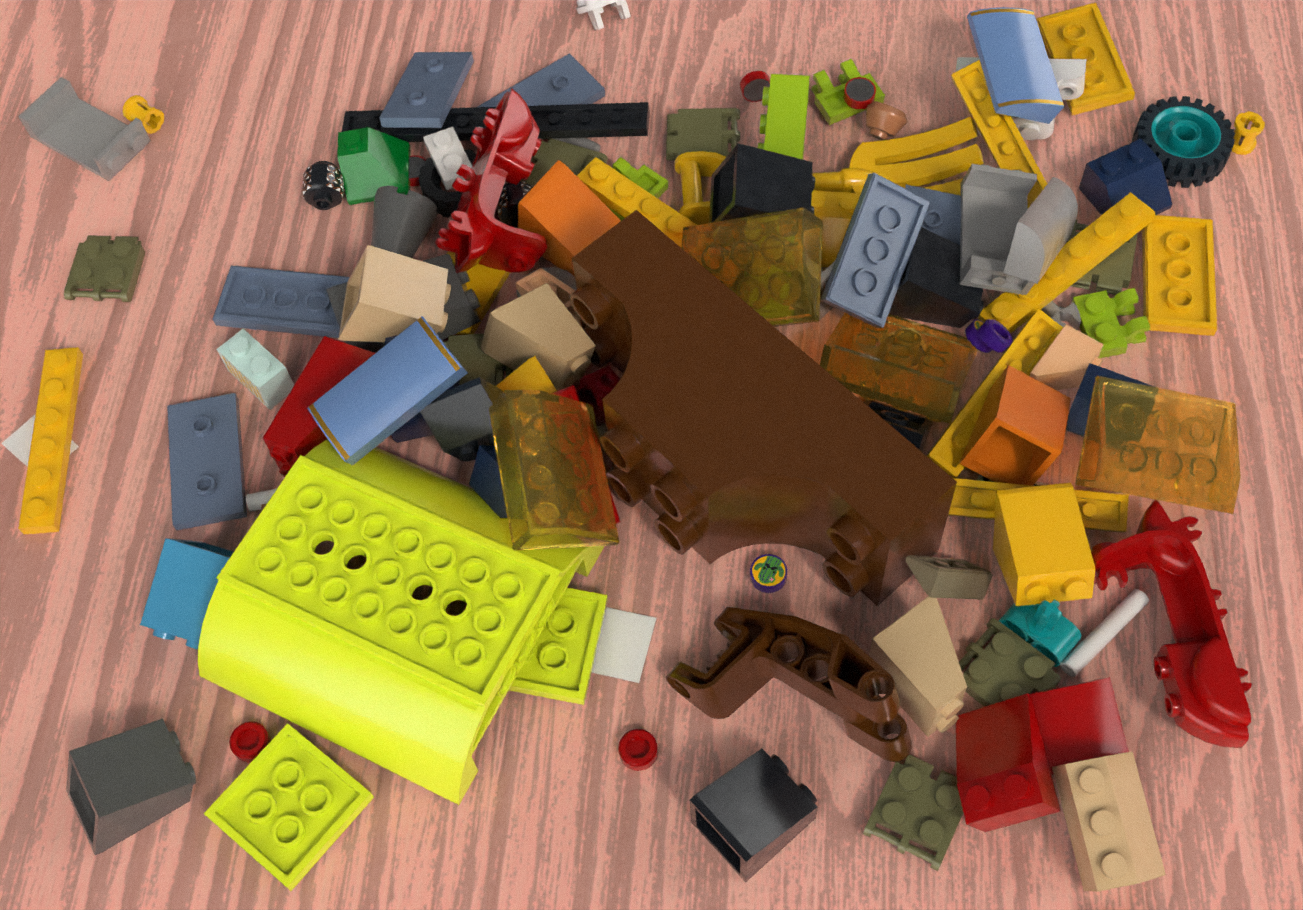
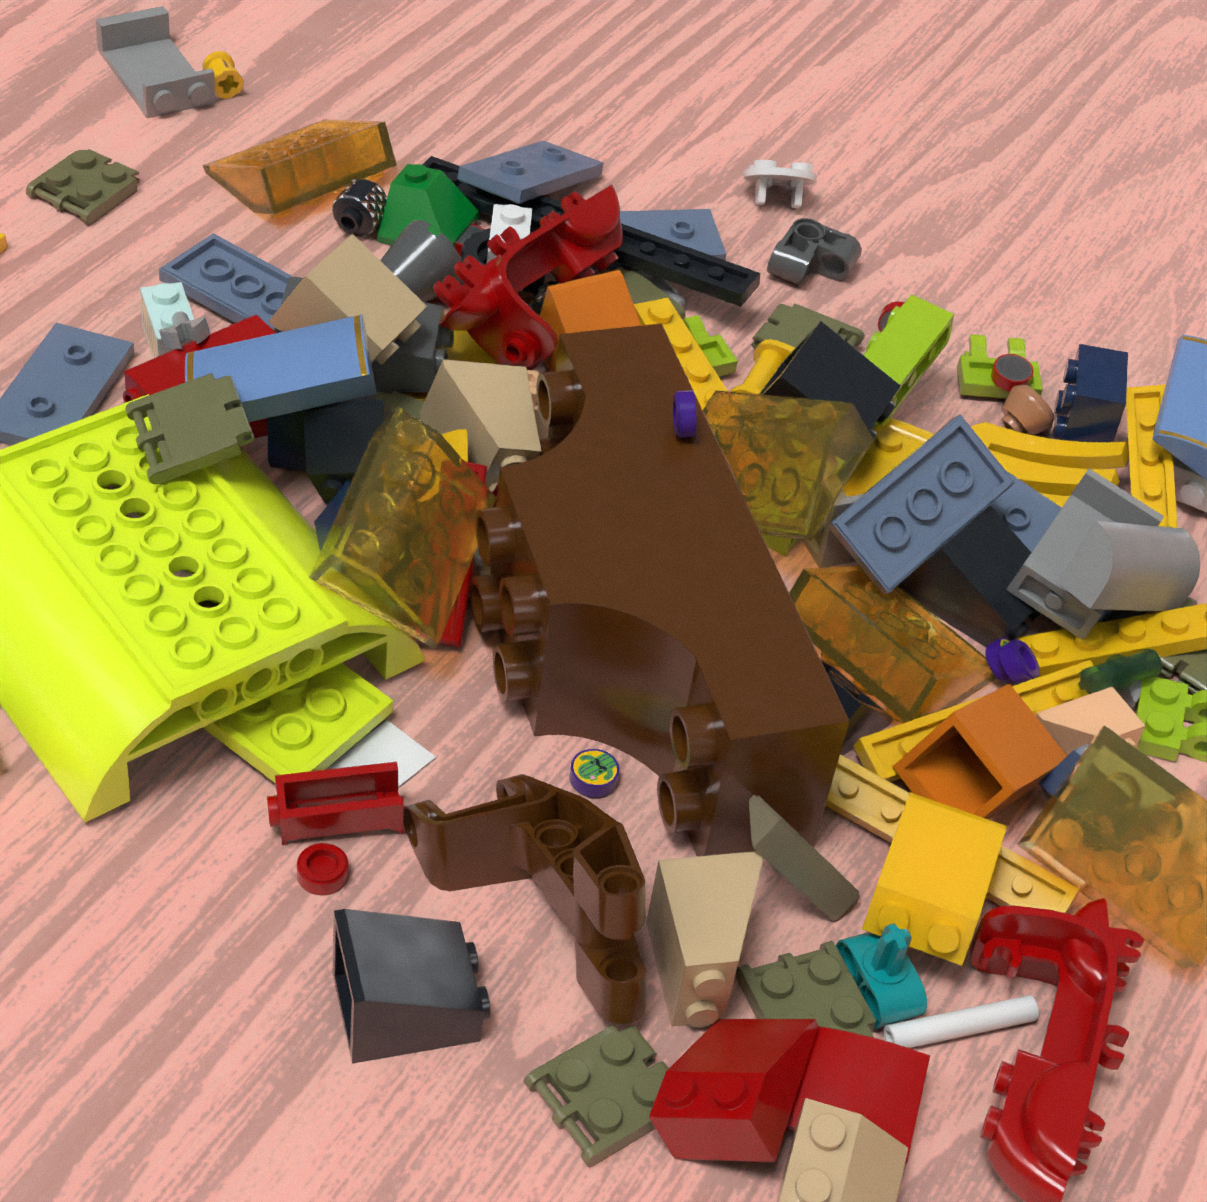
camera: 15 degrees right, 15 degrees down
none -> olive plate [125,373,255,484]
none -> light grey bar [159,311,210,349]
none -> clear yellow slope [203,119,397,218]
none -> red window [267,761,404,845]
none -> dark purple tile [673,390,696,438]
none -> dark grey piece [767,218,862,285]
none -> dark blue brick [1052,344,1128,442]
none -> clear green axle [1078,648,1162,695]

